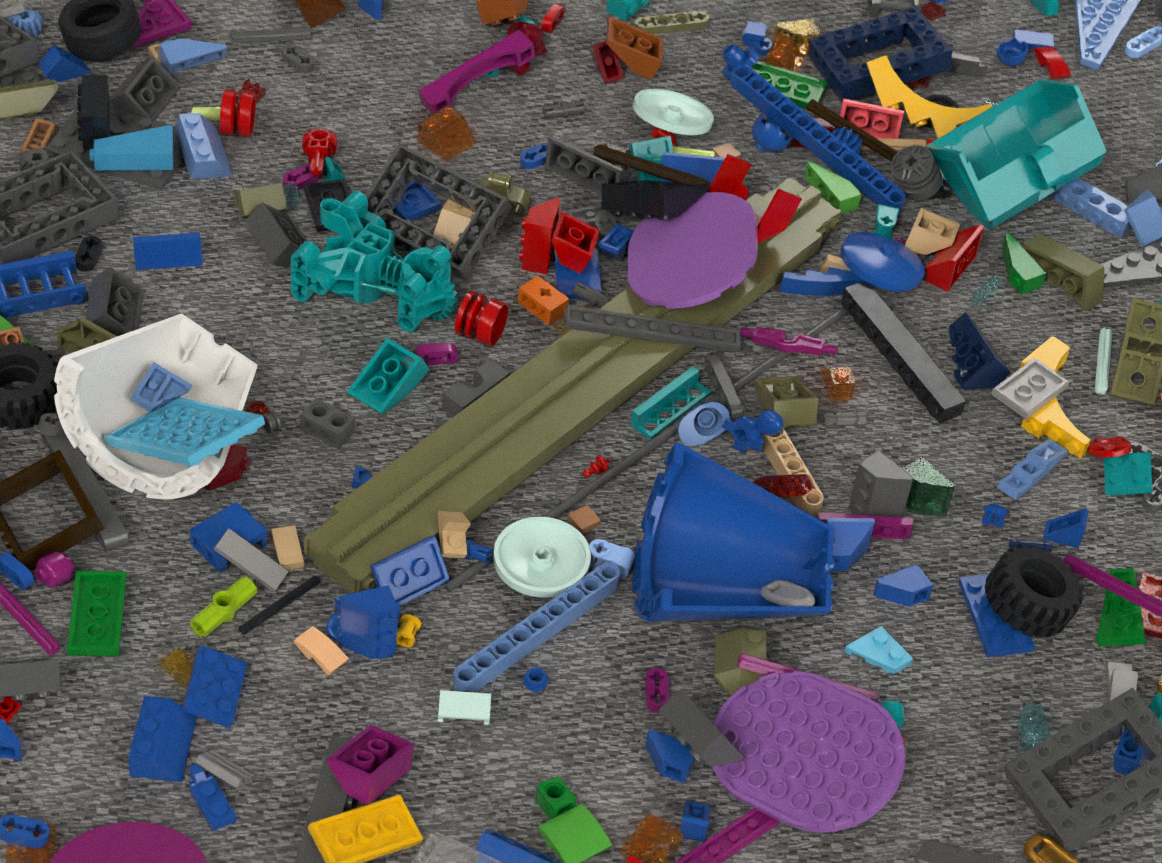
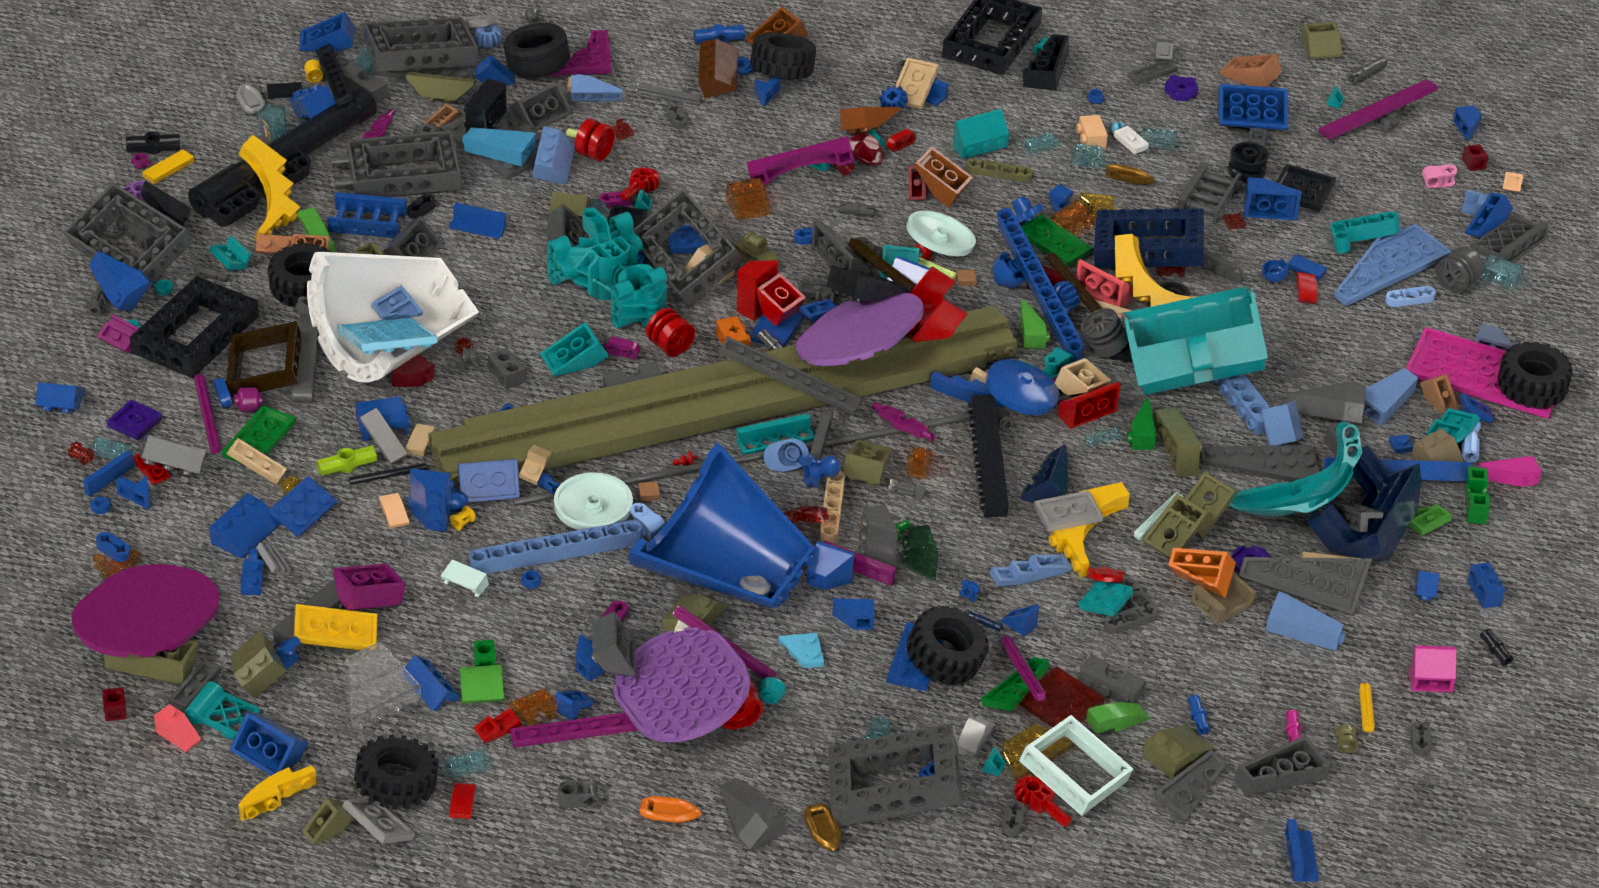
camera: 30 degrees right, 5 degrees down
none -> tan tile [227,438,287,484]

